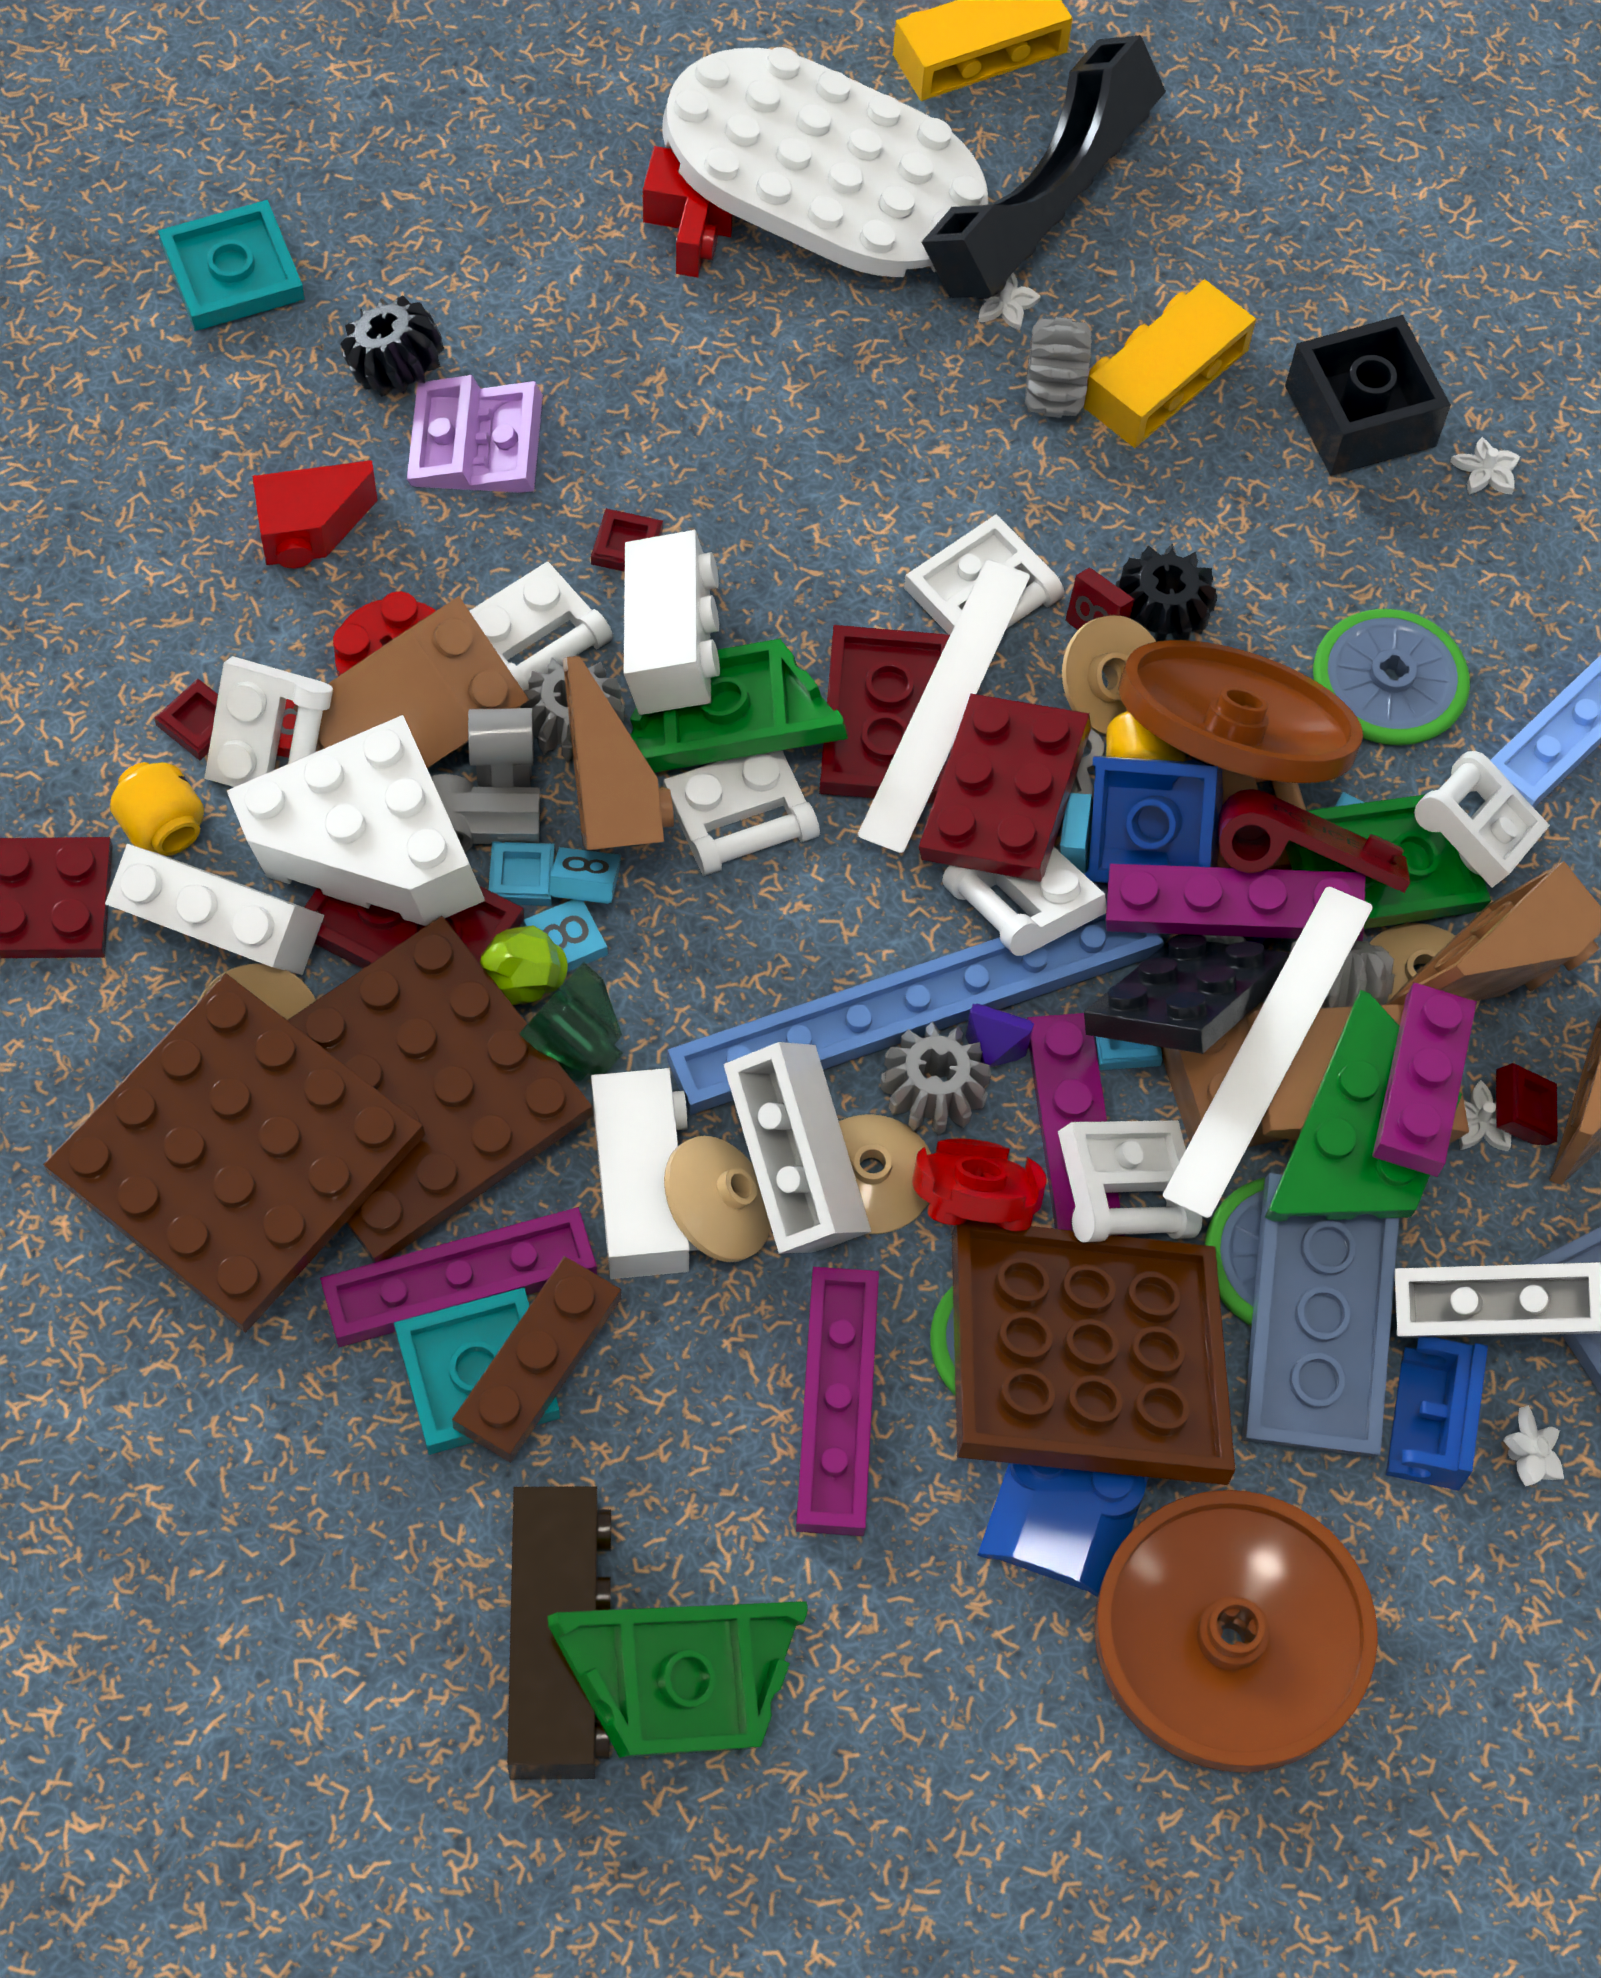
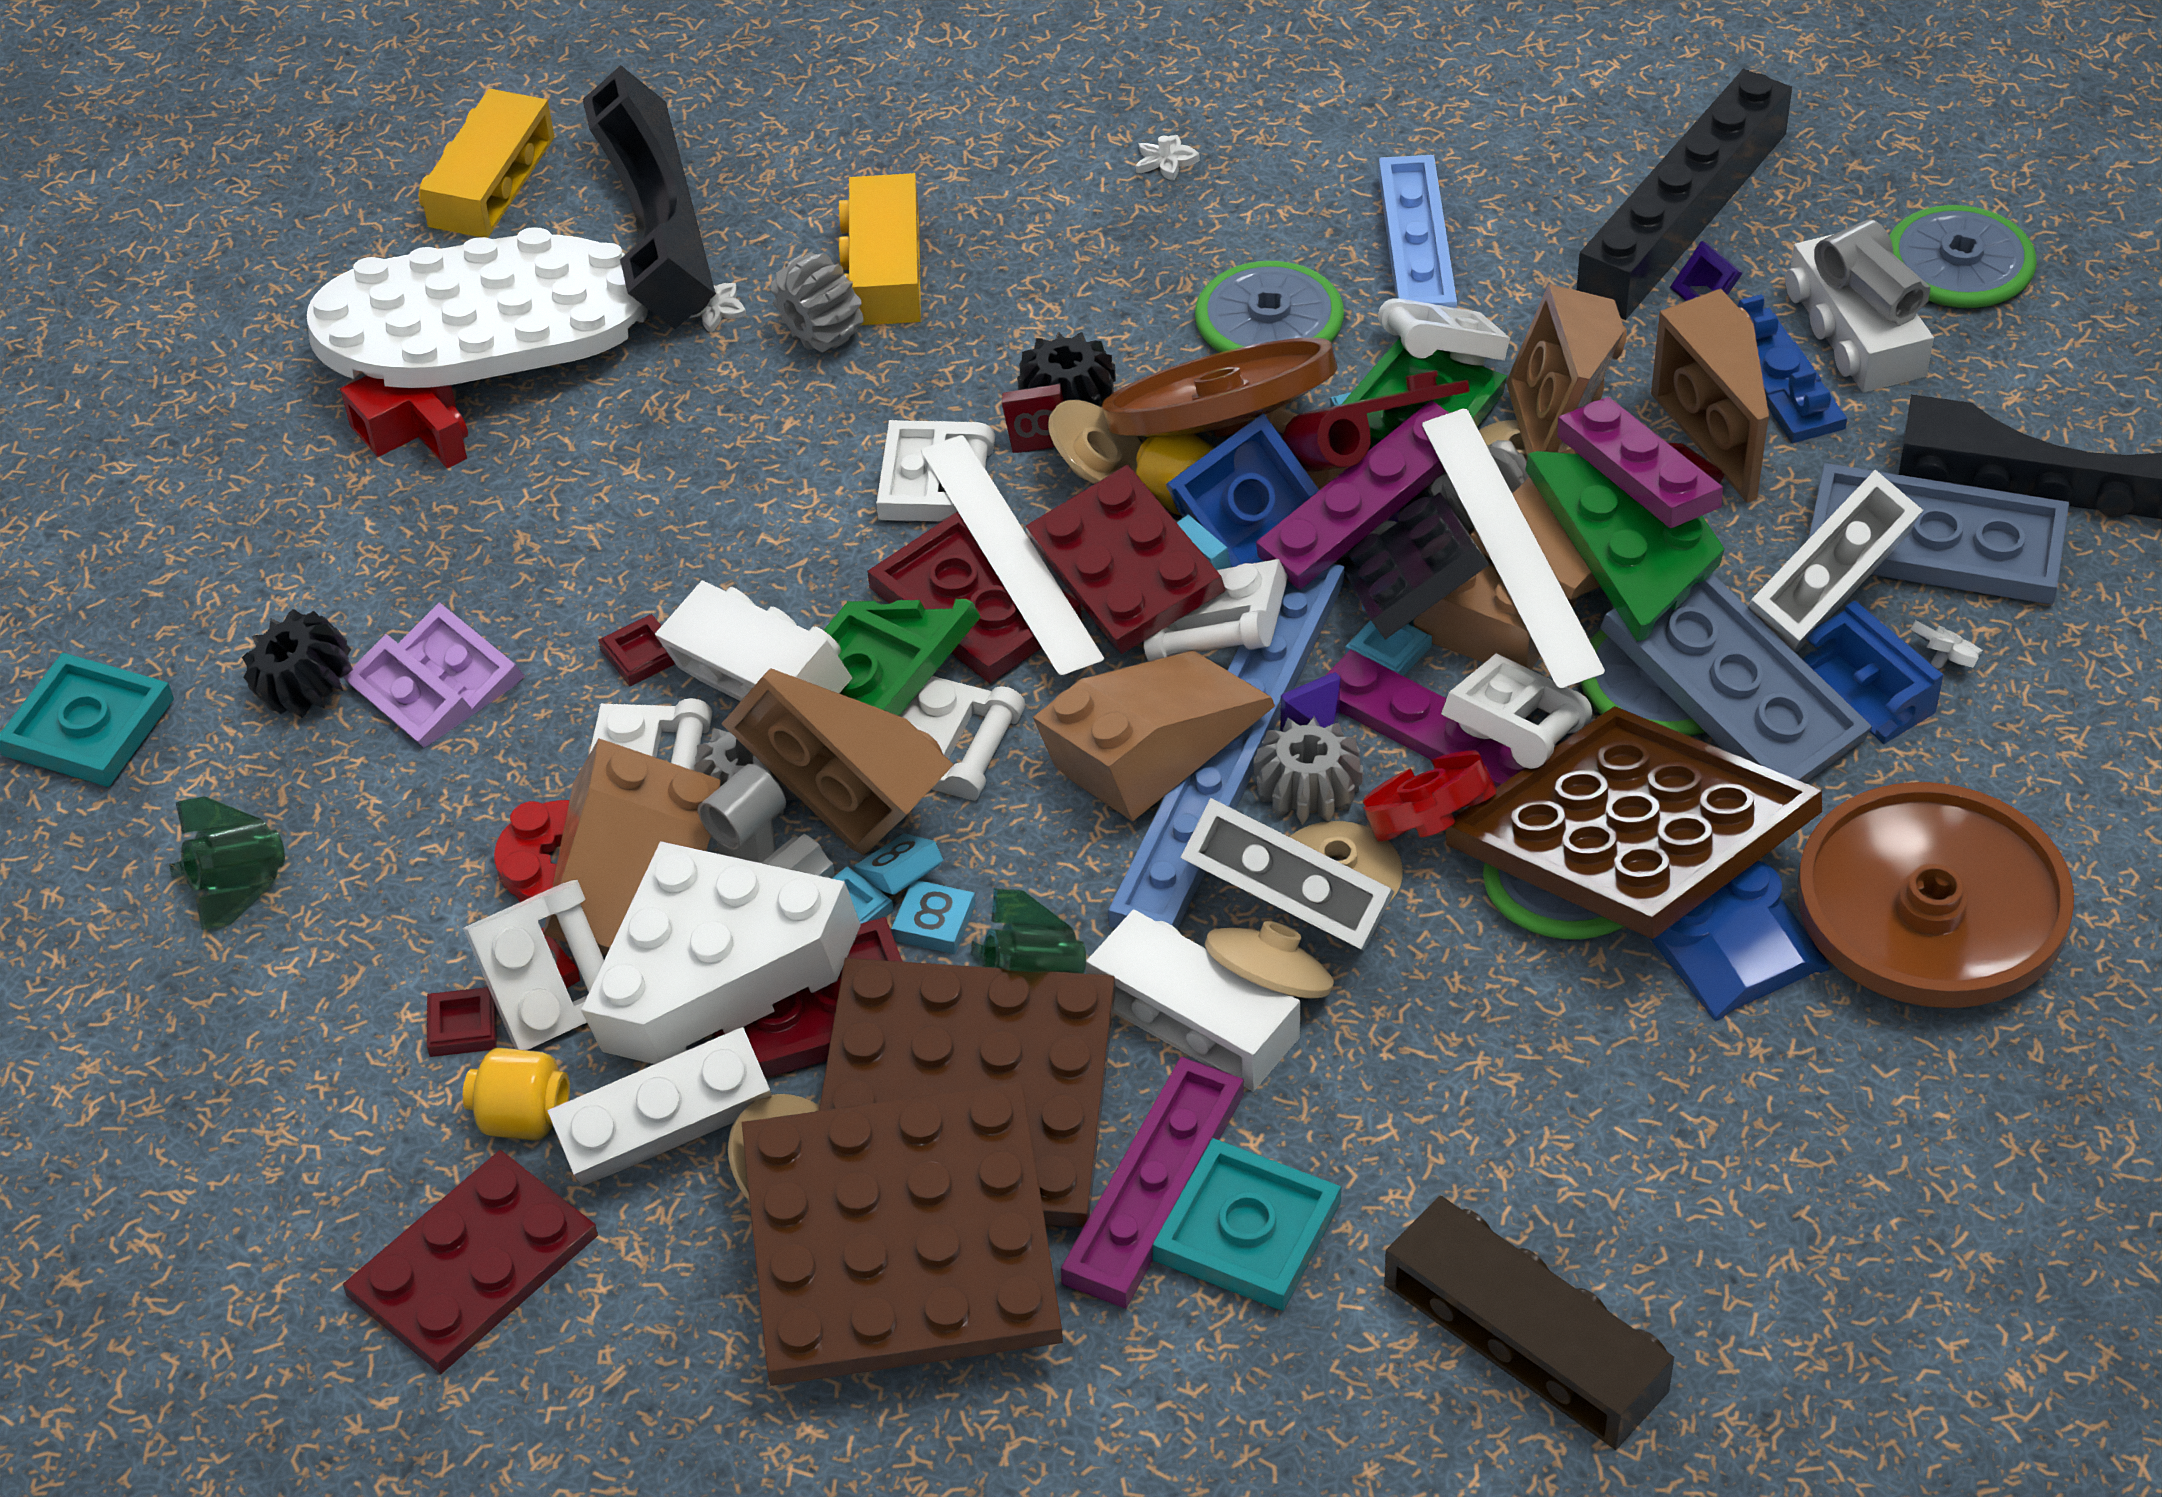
camera: 40 degrees left, 15 degrees down
red slope [252,460,378,569] -> none
reddish brown plate [452,1256,622,1463] -> none
lime rock [480,925,568,1005] -> none
green wing [548,1601,808,1758] -> none
magenta plate [796,1266,879,1536] -> none
black brick [1285,315,1451,476] -> none
none -> clear green brick [169,796,285,930]
none -> medium nougat slope [1033,650,1275,822]

